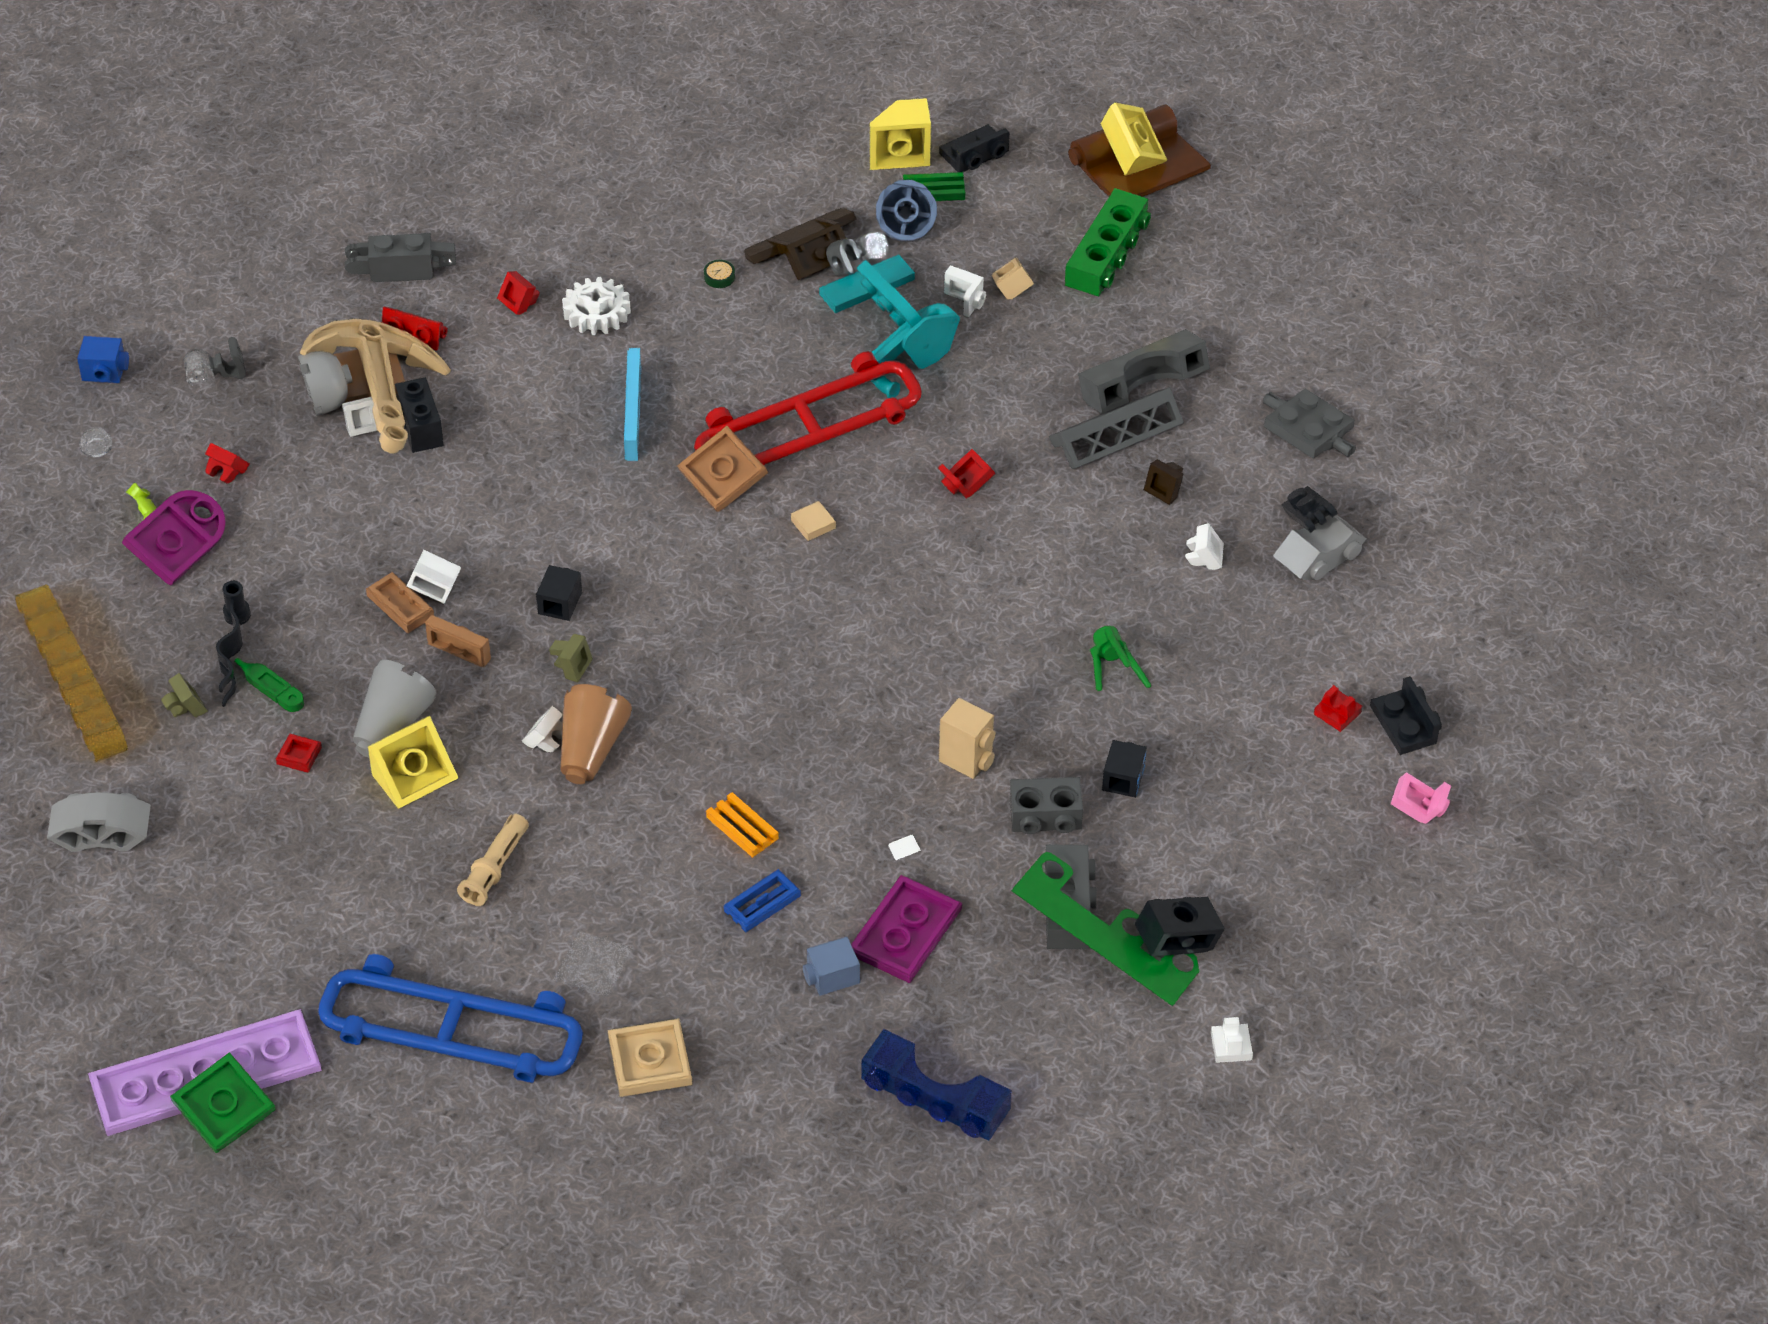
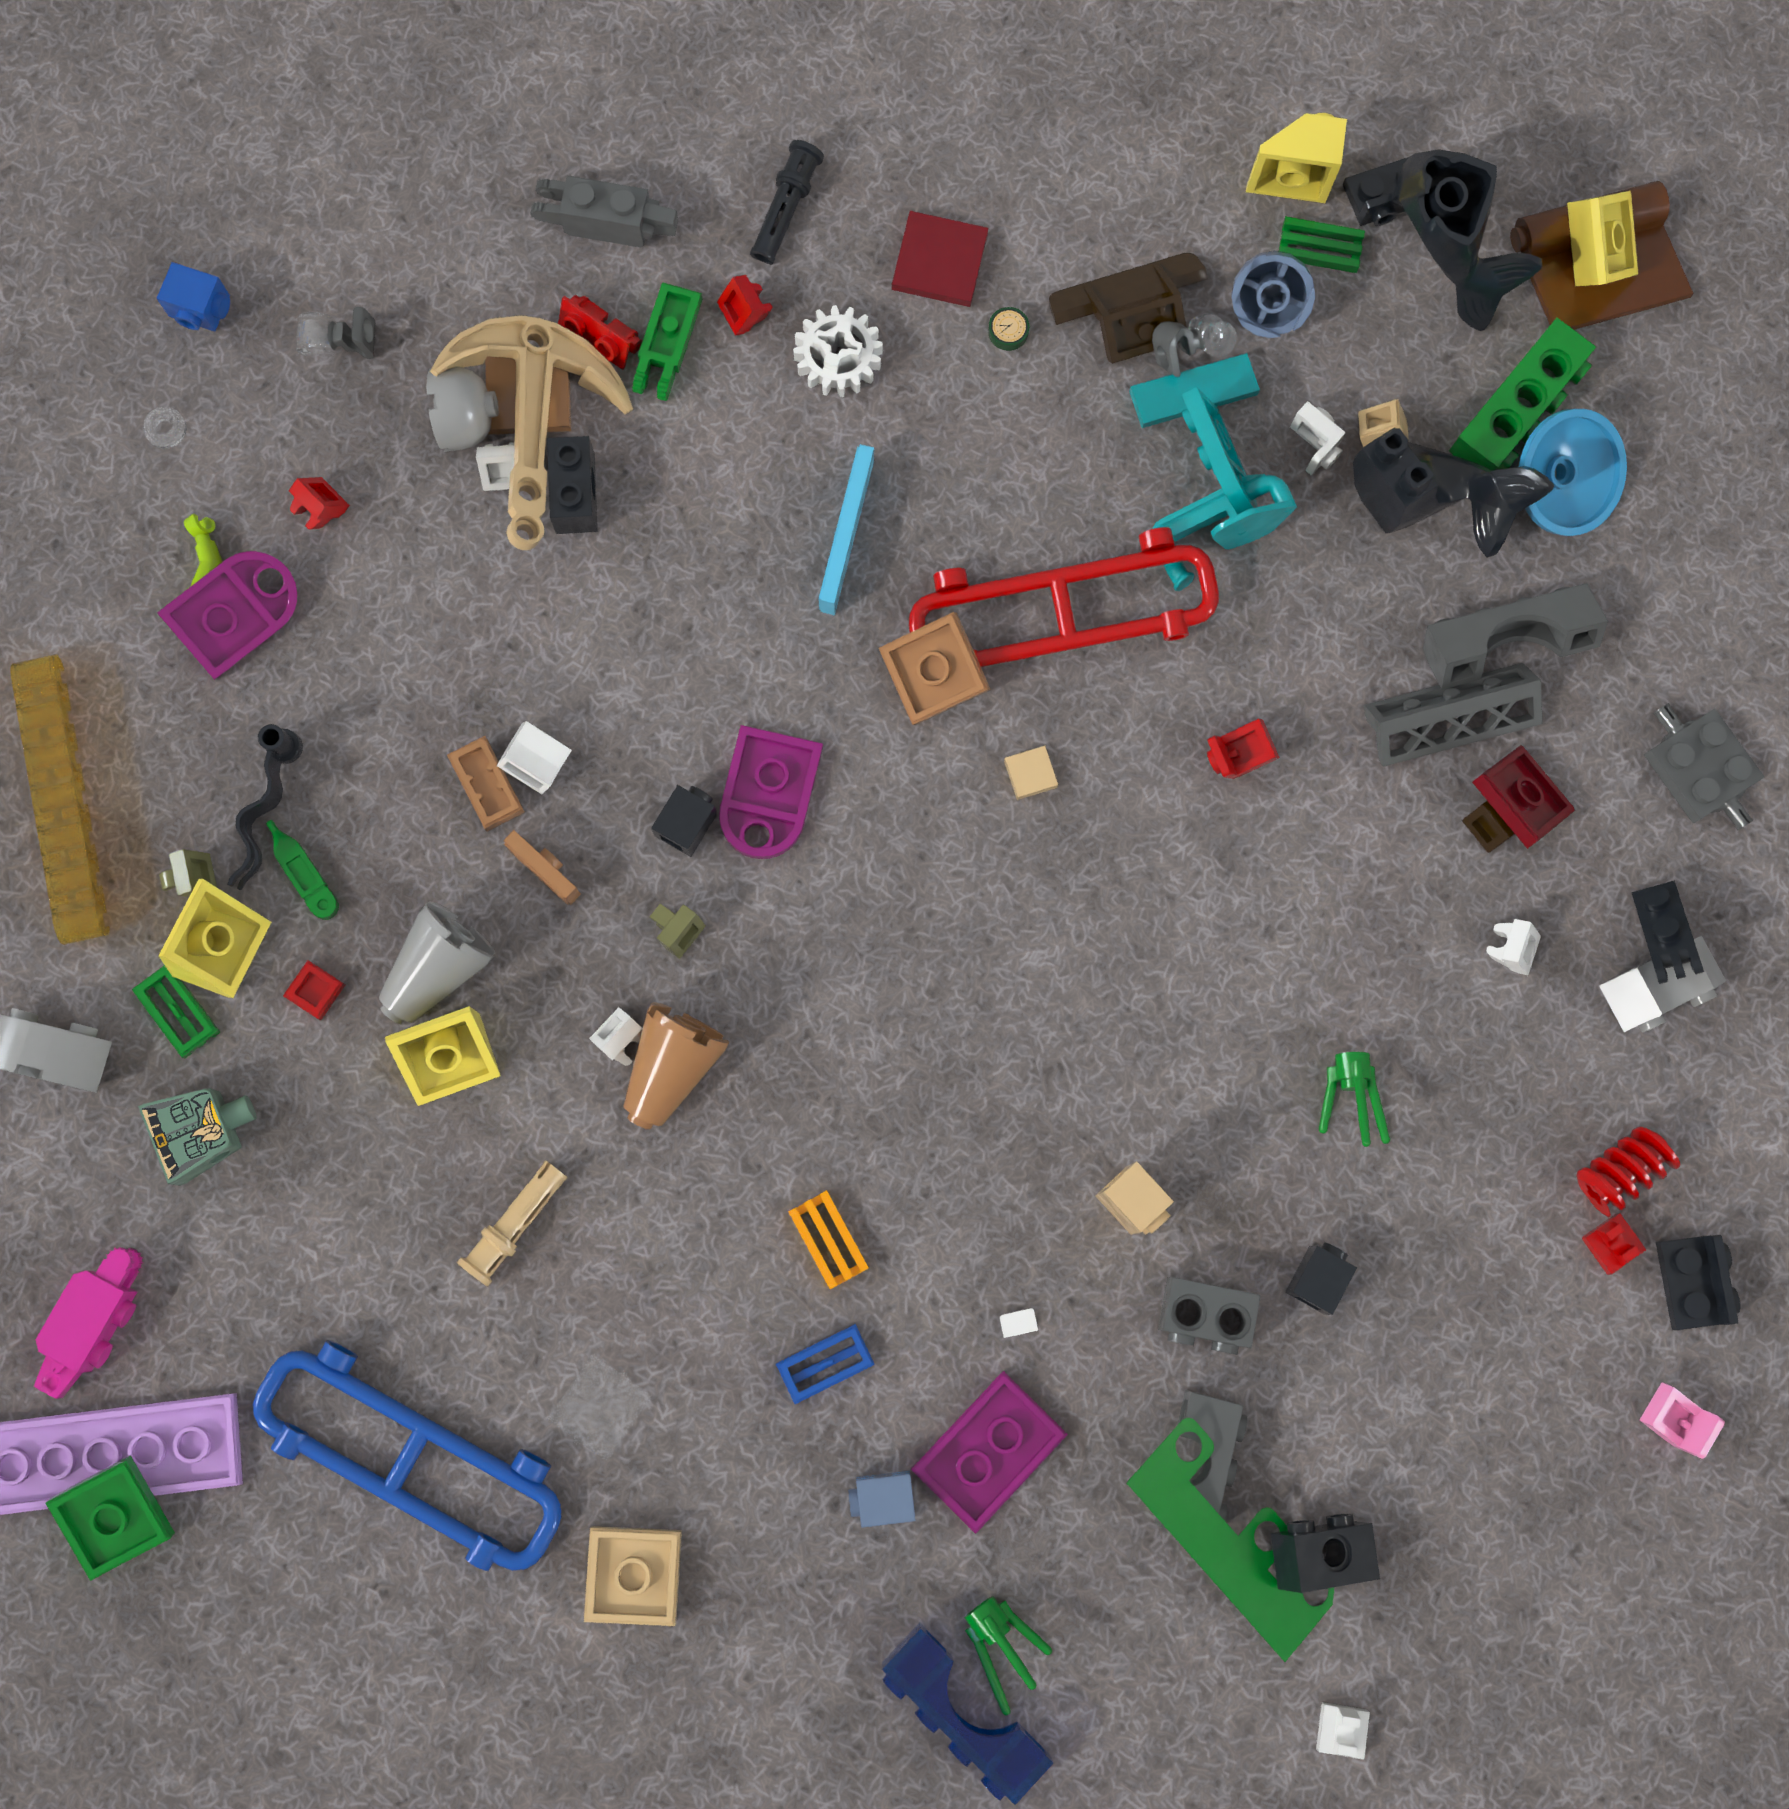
camera: 10 degrees right, 30 degrees up
none -> dark pink hinge [34,1247,143,1399]
none -> green tile [132,965,220,1059]
none -> sand green torso [138,1088,257,1186]
none -> light yellow slope [159,879,272,998]
none -> green hinge [632,282,703,401]
none -> magenta tile [719,725,823,859]
none -> black pin [750,140,824,265]
none -> dark red tile [892,211,989,307]
none -> green plant [964,1596,1052,1716]
none -> black hips [1353,427,1554,558]
none -> black hips [1391,149,1542,331]
none -> dark red tile [1472,745,1575,849]
none -> dark azure dish [1519,409,1627,536]
none -> red piece [1576,1126,1680,1217]

